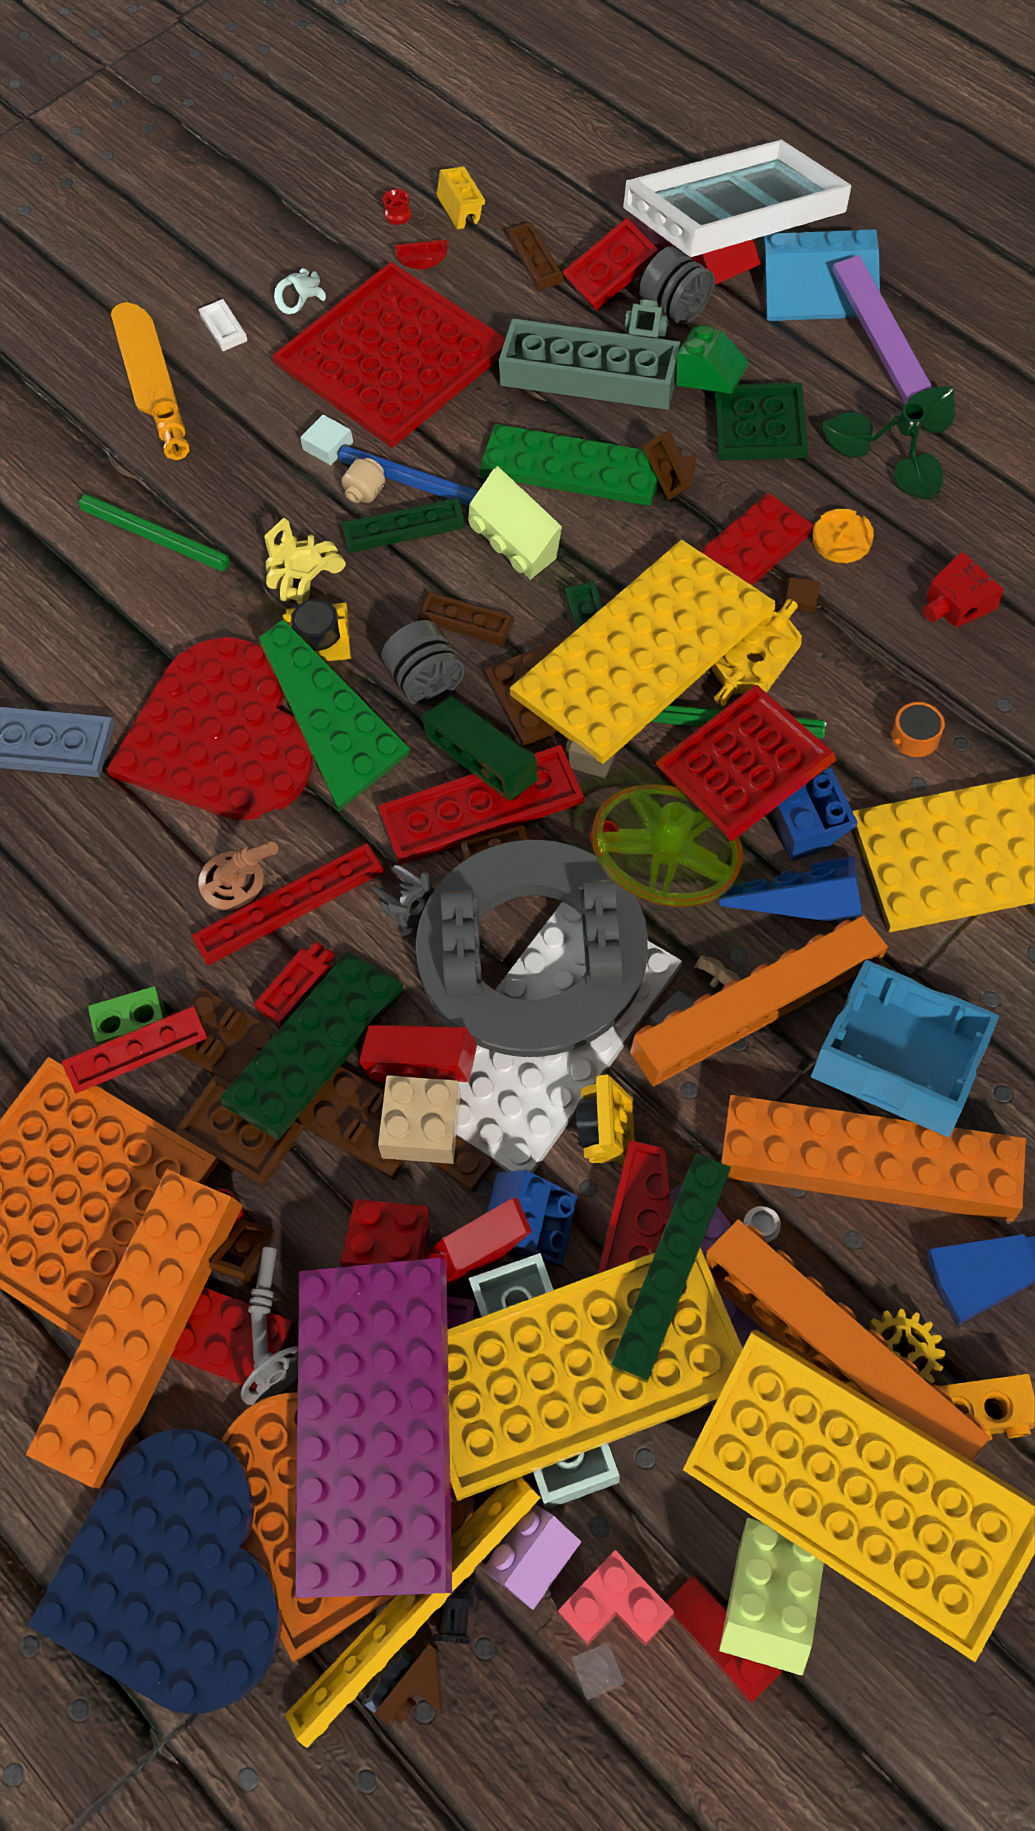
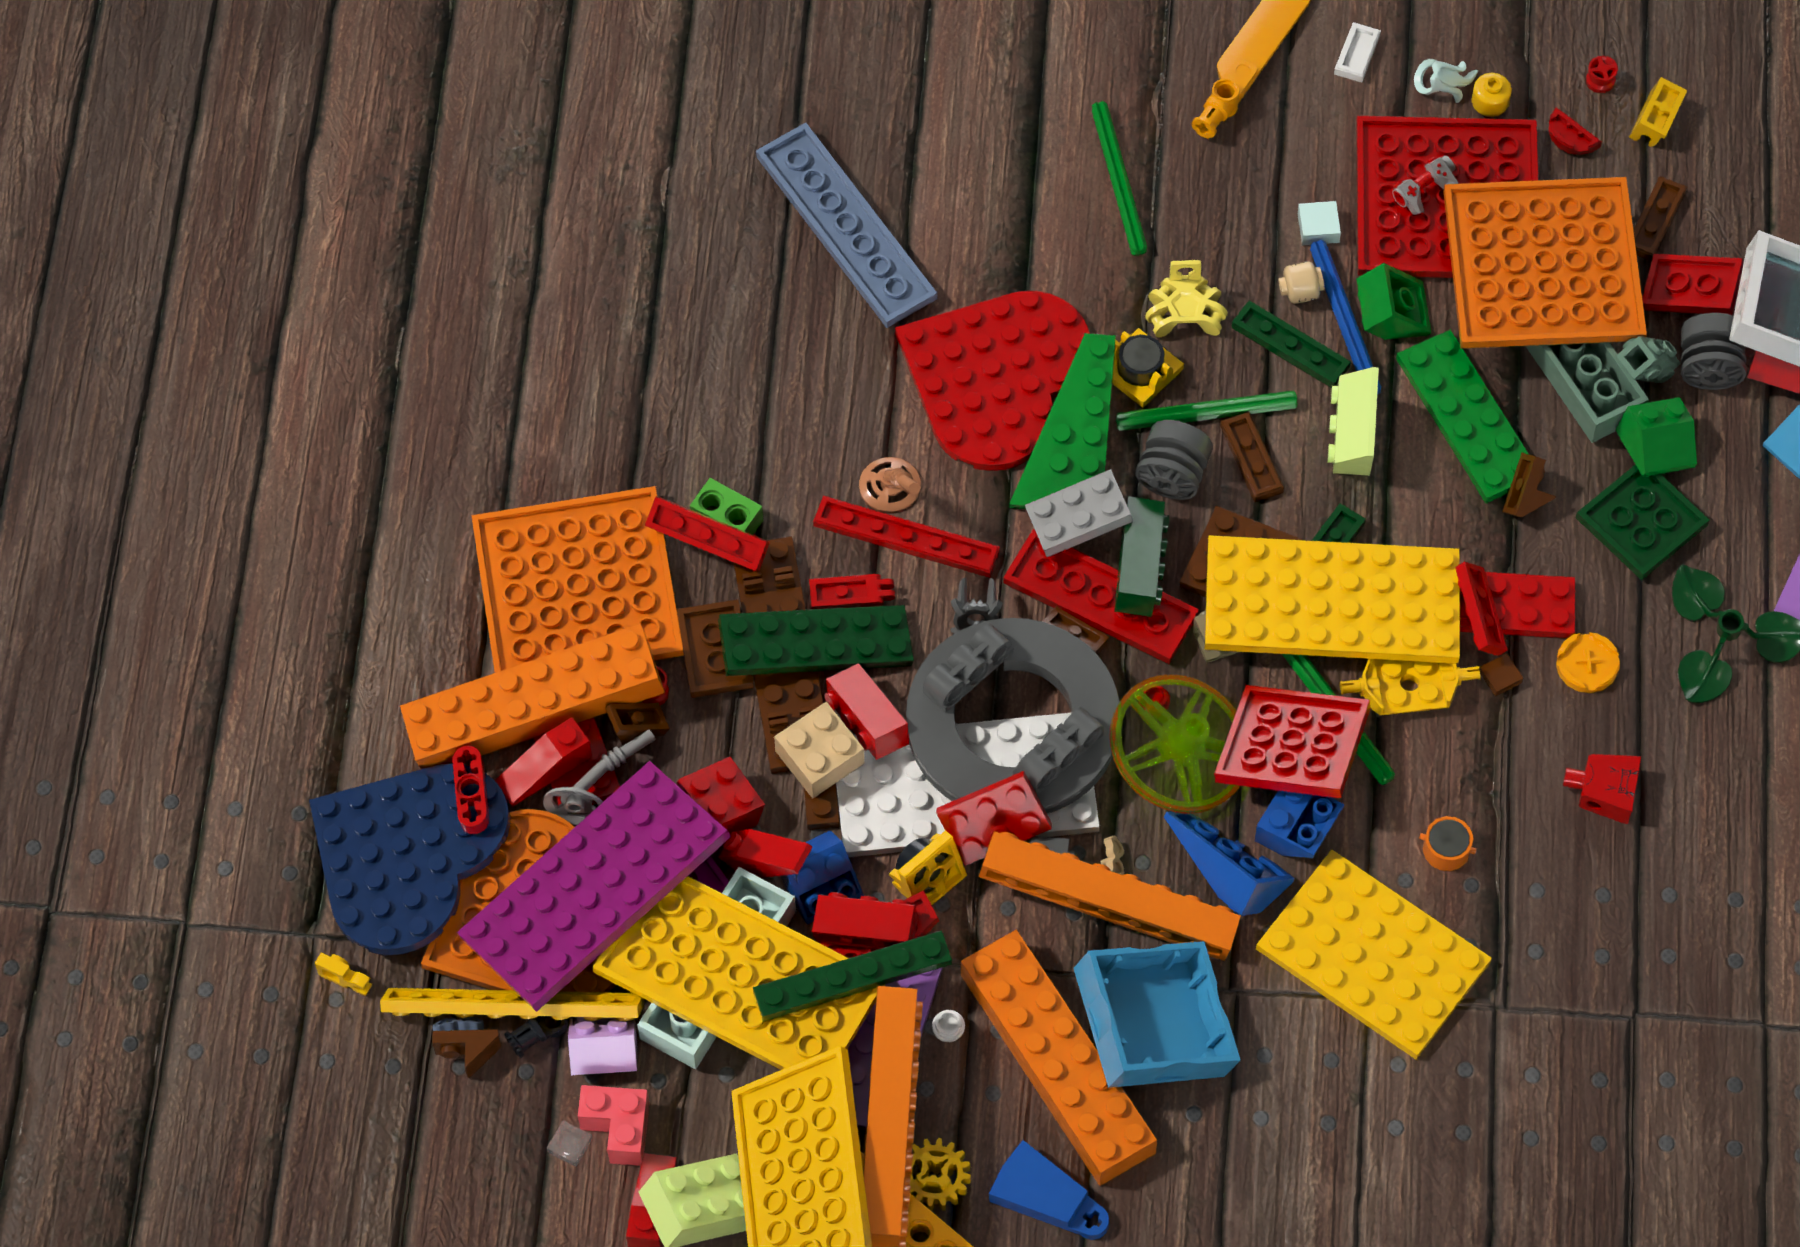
camera: 45 degrees right, 0 degrees up
none -> yellow plate [315,952,372,996]
none -> red beam [452,746,489,834]
none -> red slope [494,717,592,807]
none -> red brick [812,892,919,949]
none -> red plate [936,771,1052,866]
none -> light grey plate [1025,469,1133,557]
none -> green axle [1116,391,1298,431]
none -> green slope [1356,263,1432,340]
none -> light grey piece [1392,155,1458,215]
none -> orange plate [1443,177,1647,348]
none -> red plate [1455,561,1508,656]
none -> yellow head [1471,73,1512,117]

